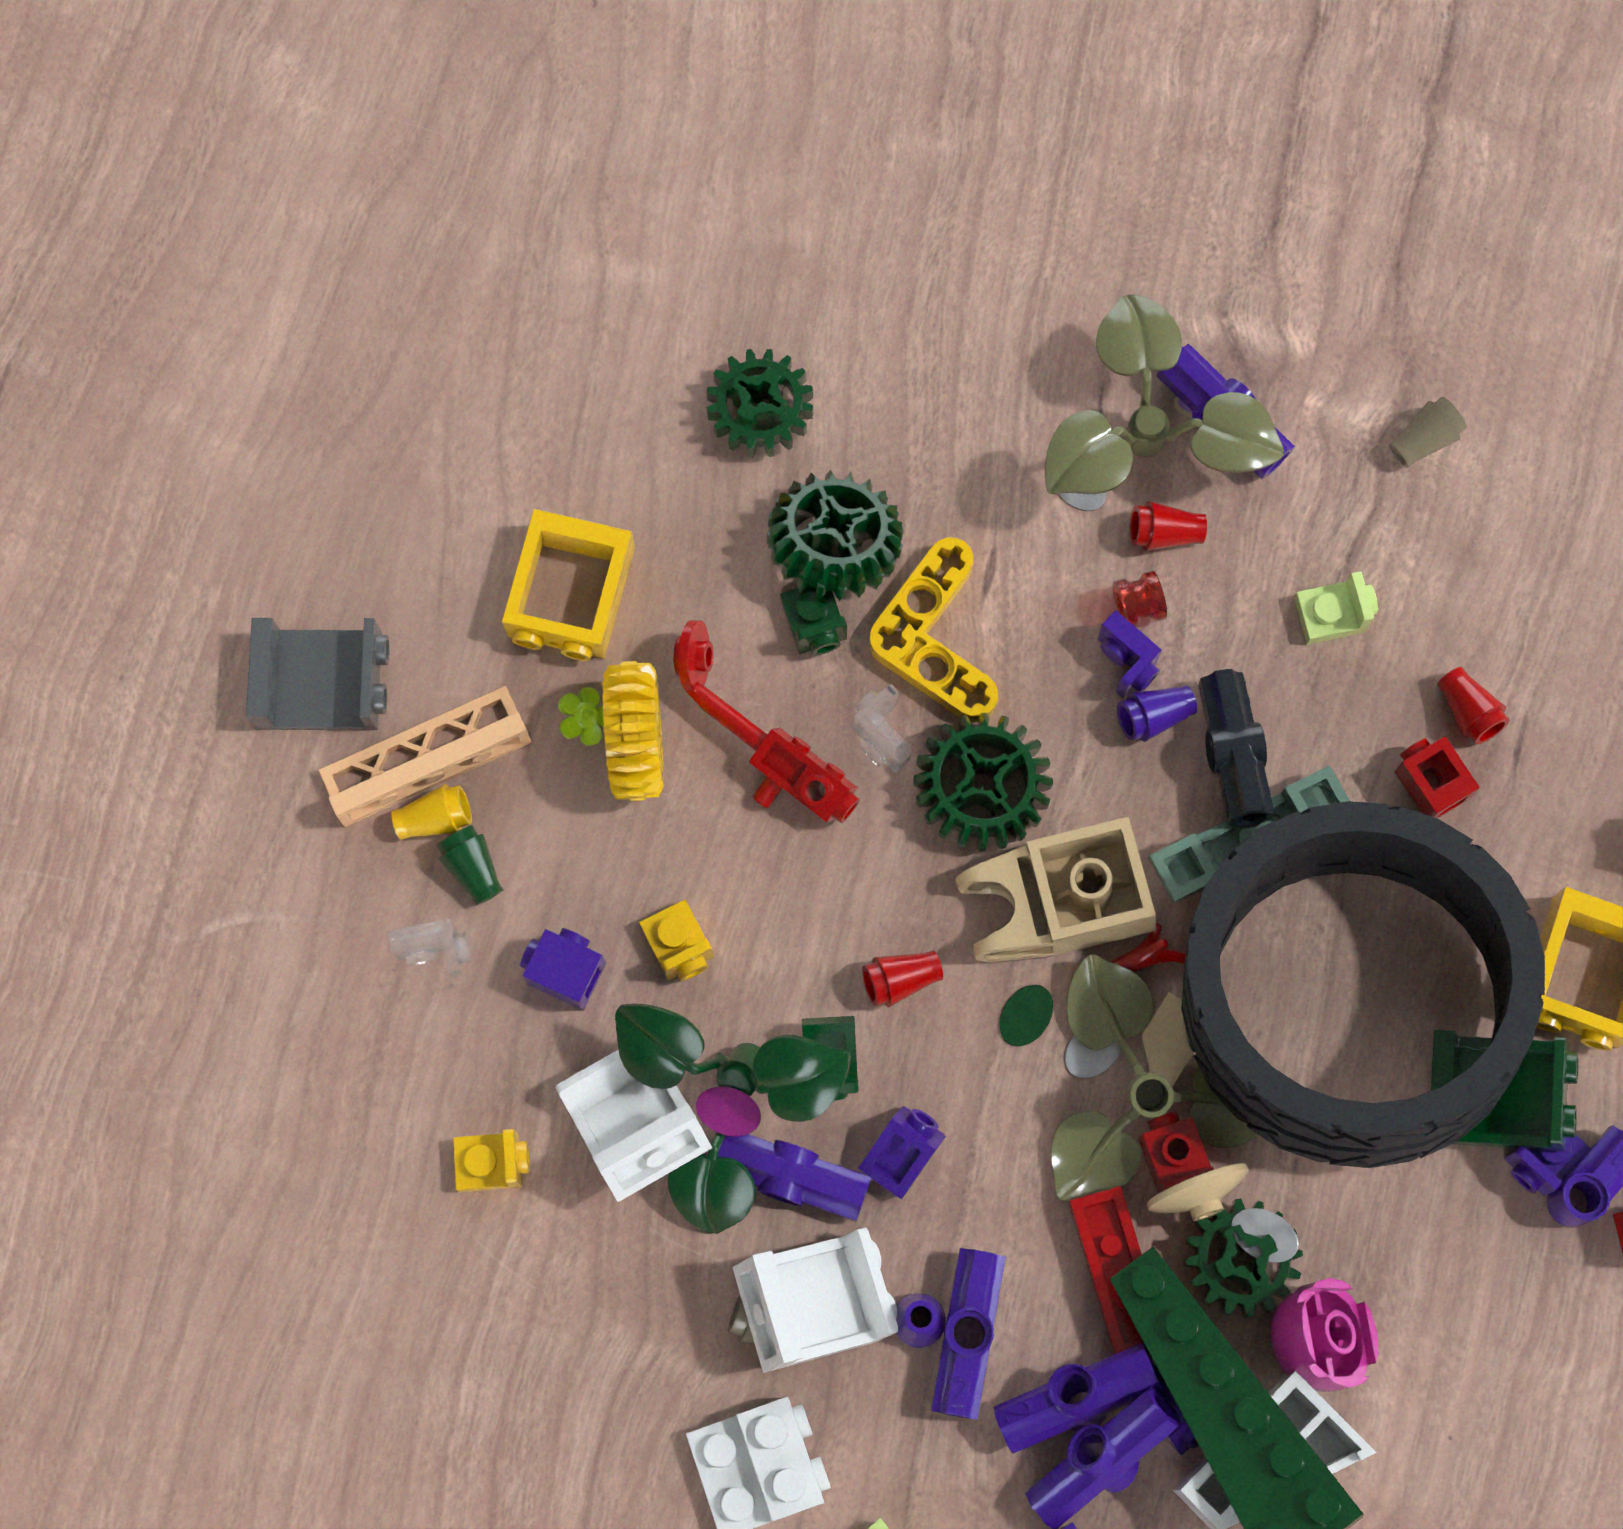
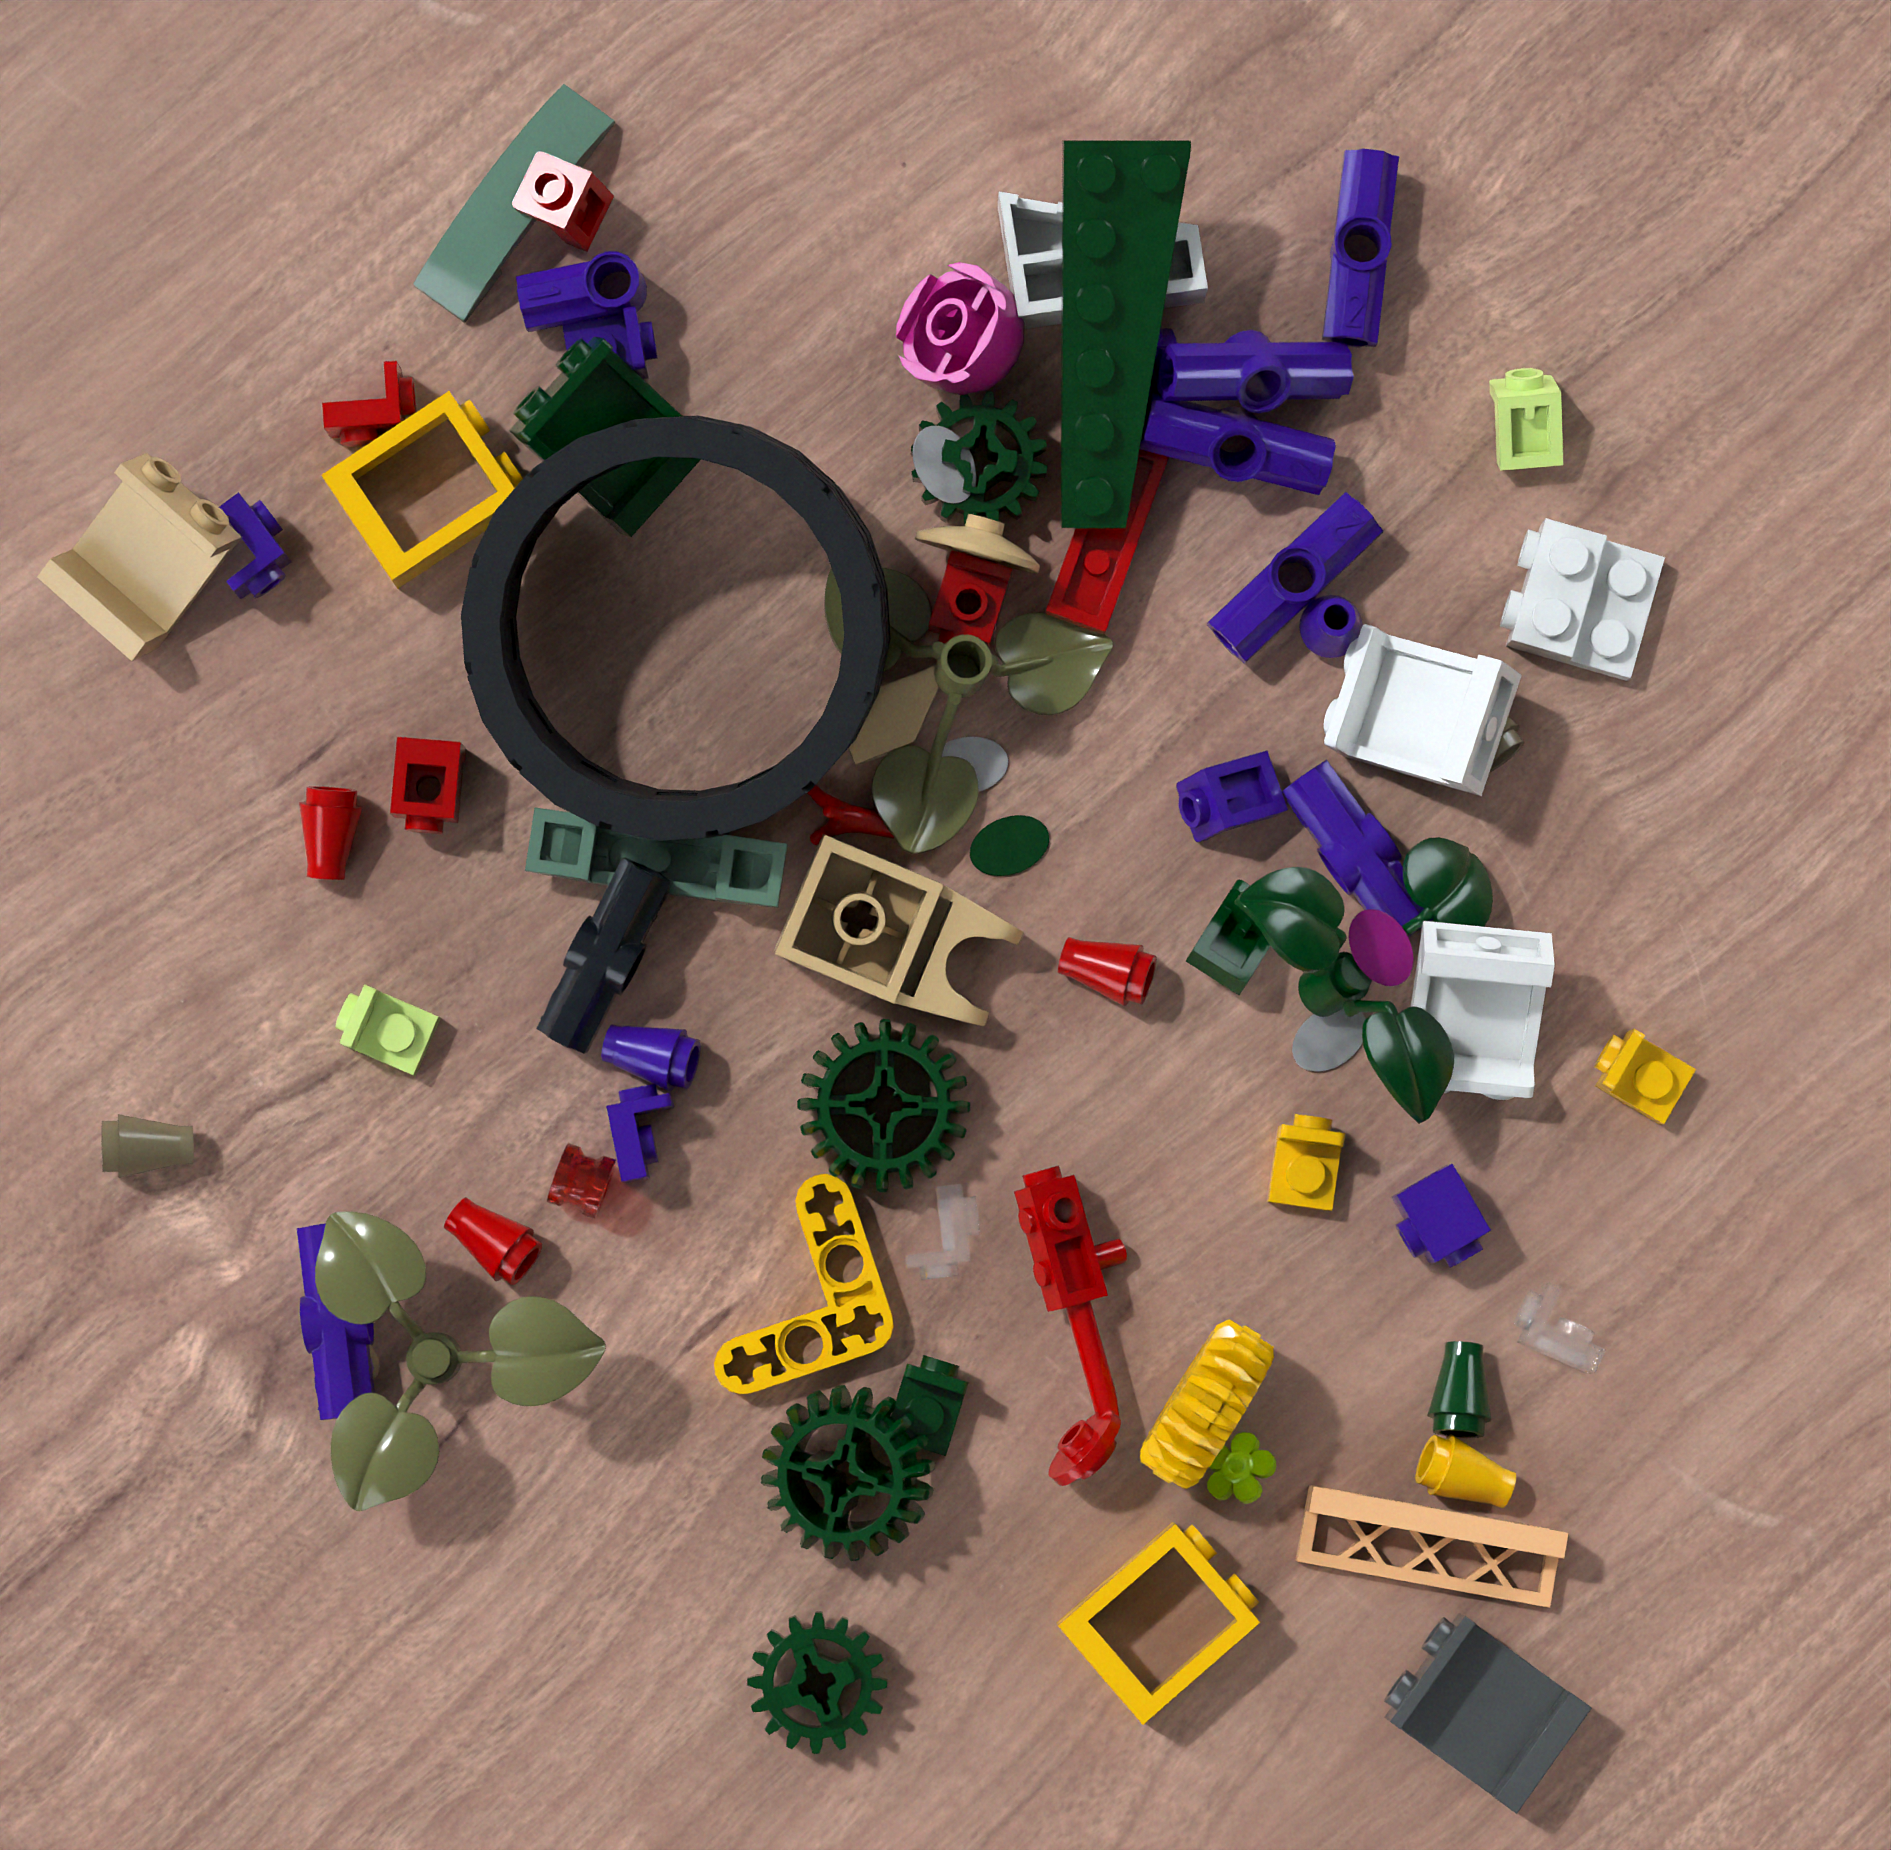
camera: 150 degrees left, 10 degrees up
none -> flat silver sticker [1292,1008,1366,1072]

